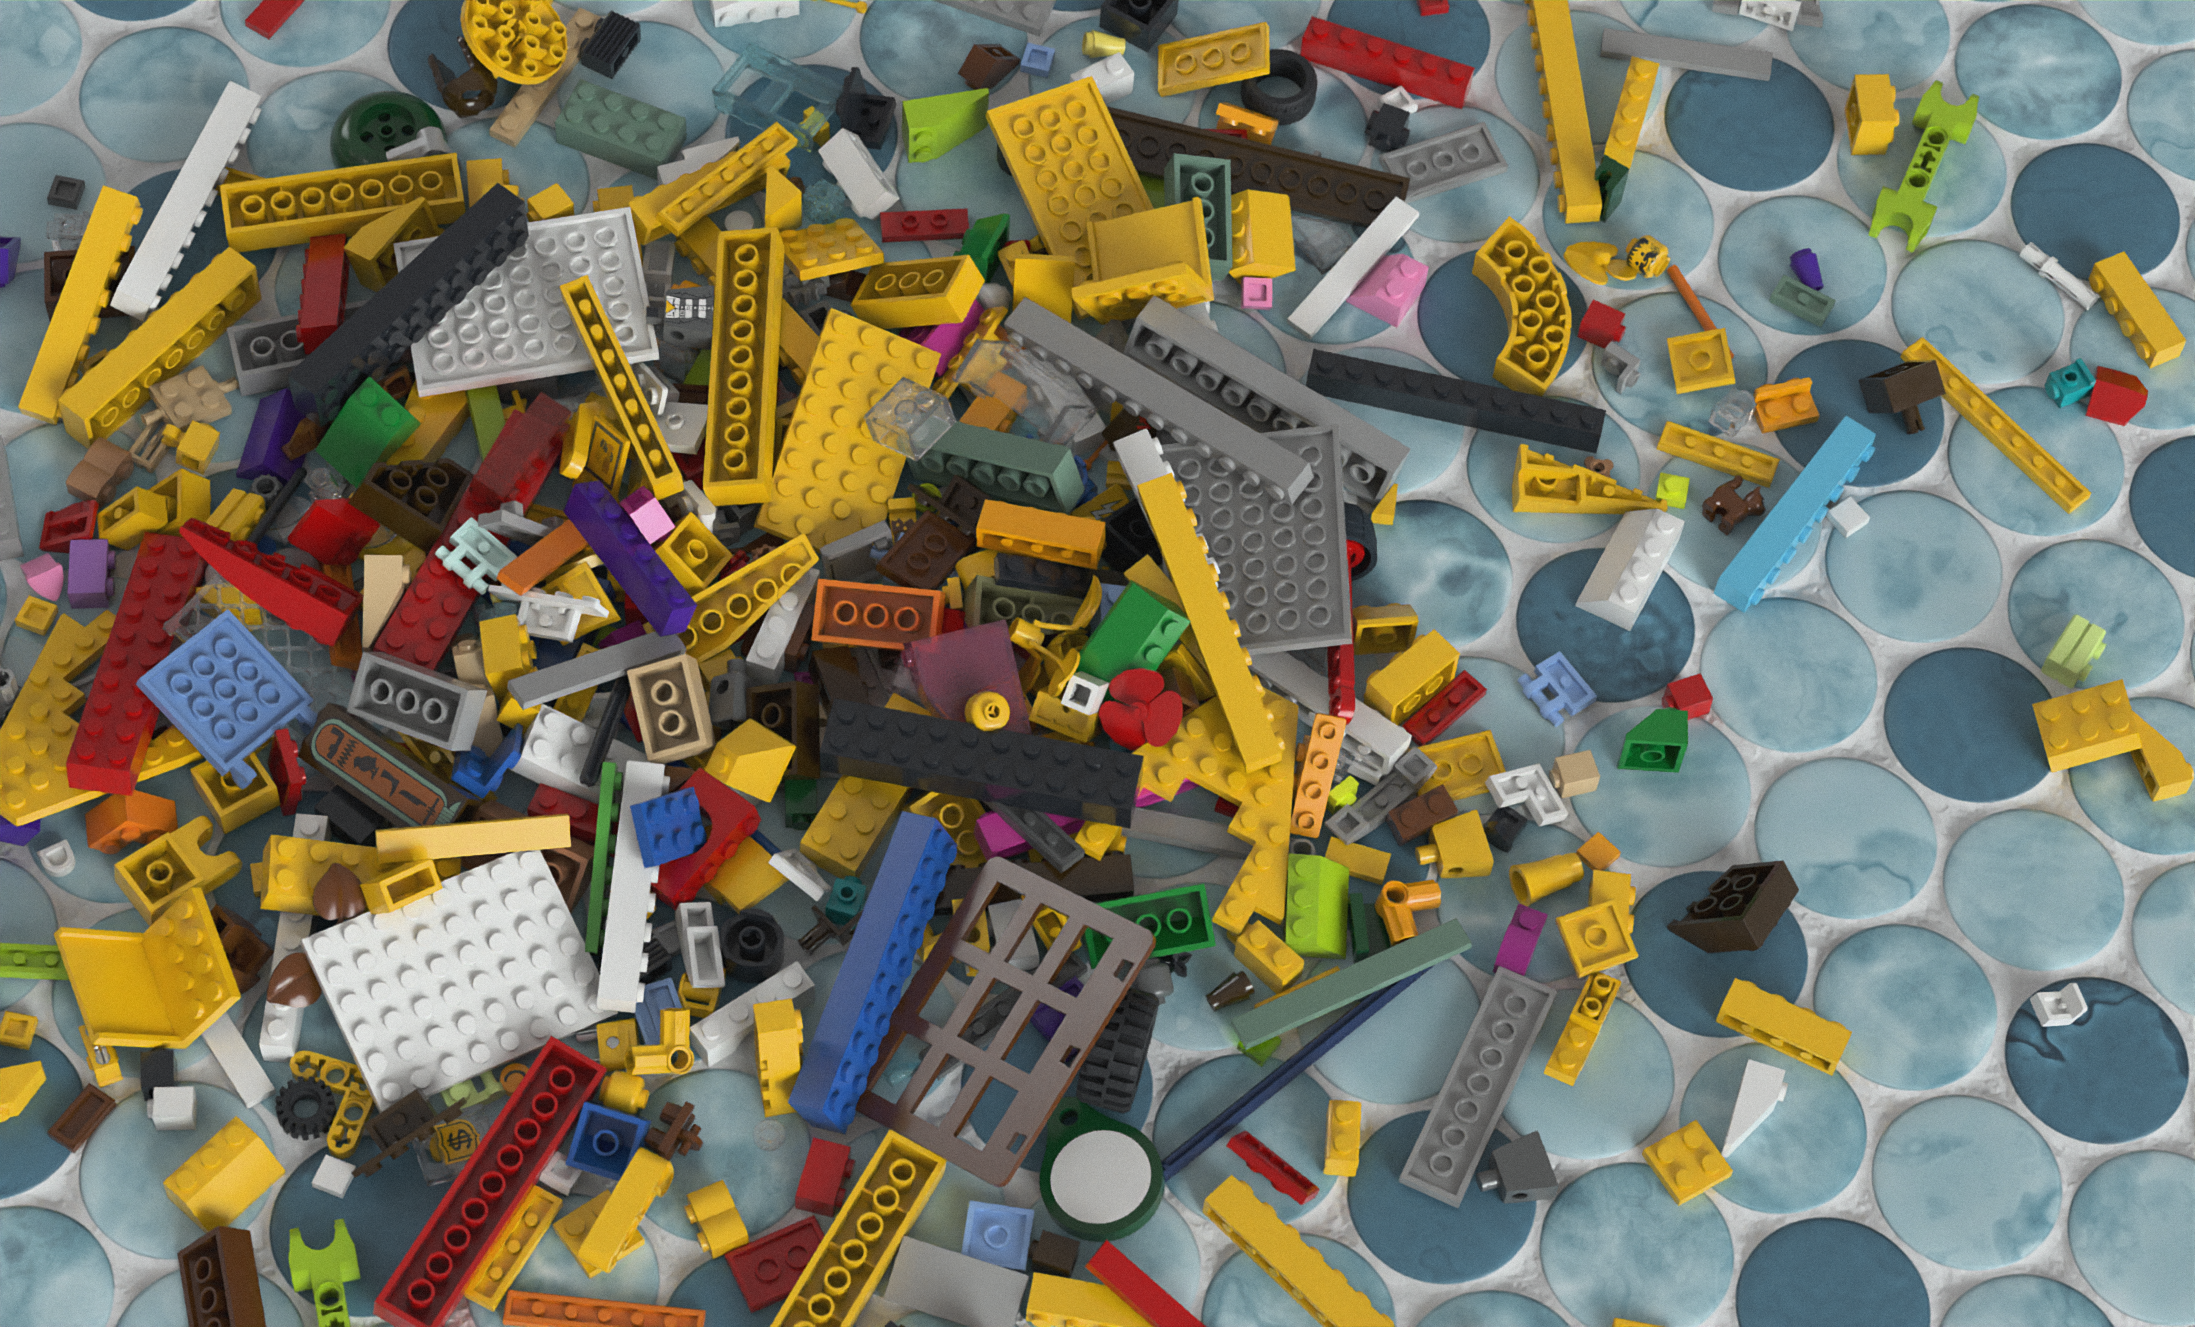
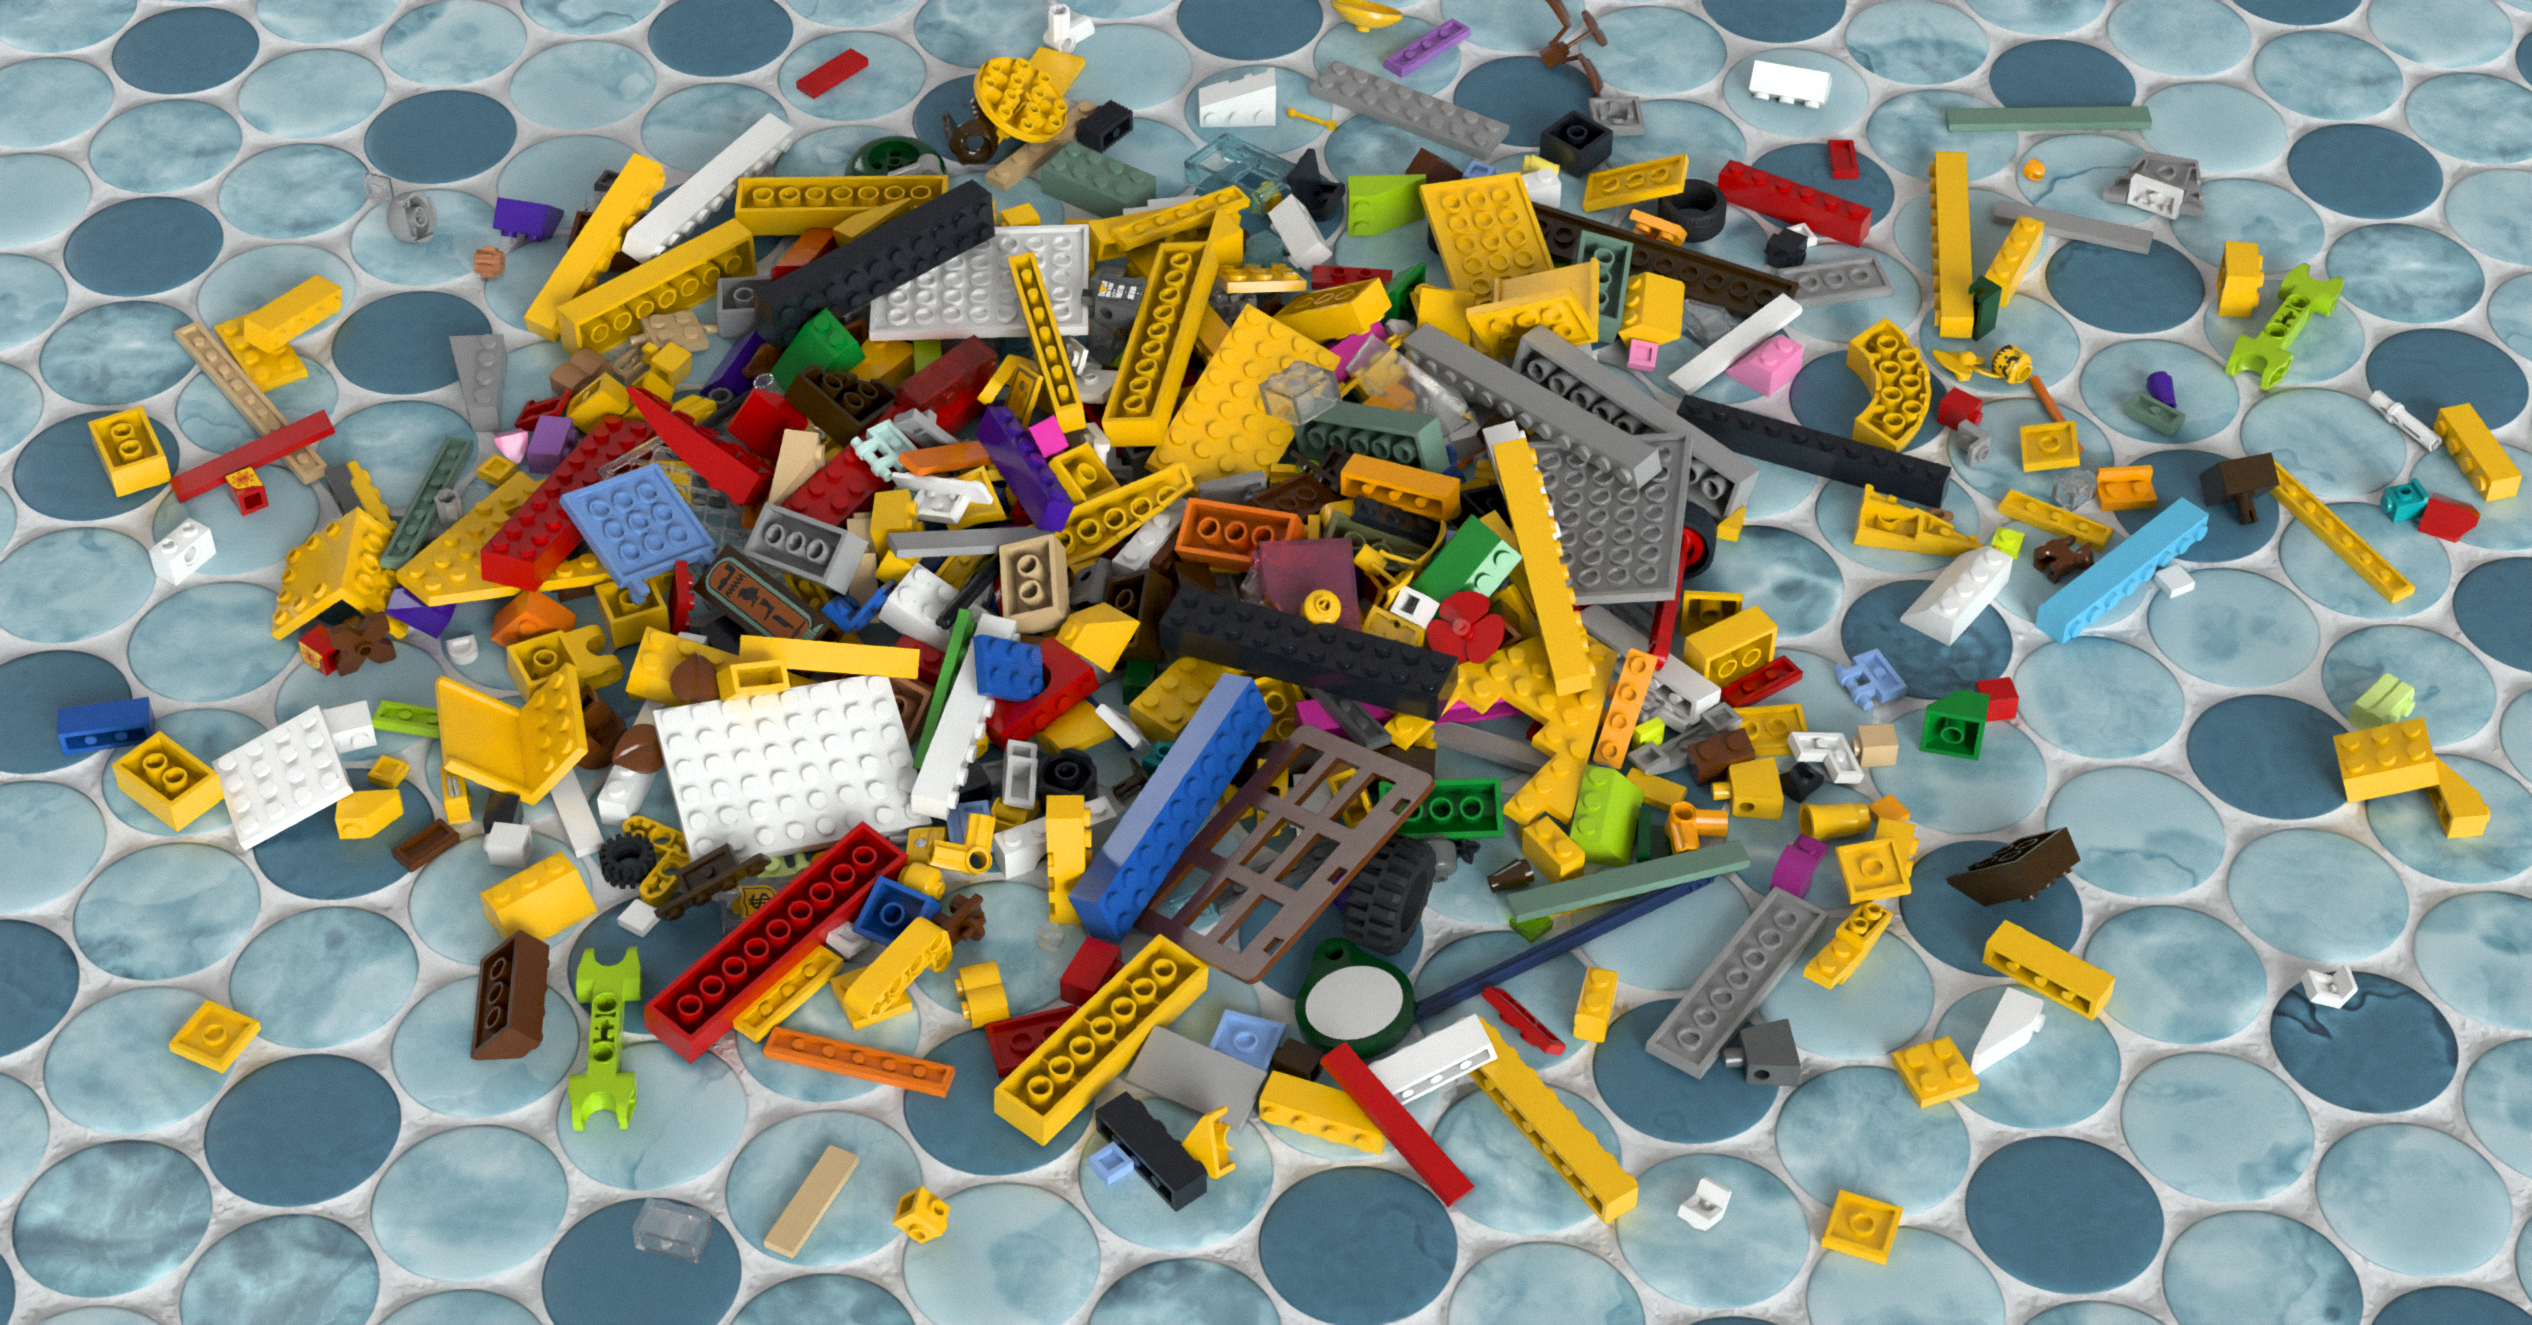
camera: 15 degrees right, 15 degrees down
none -> white brick [1368,1013,1498,1106]

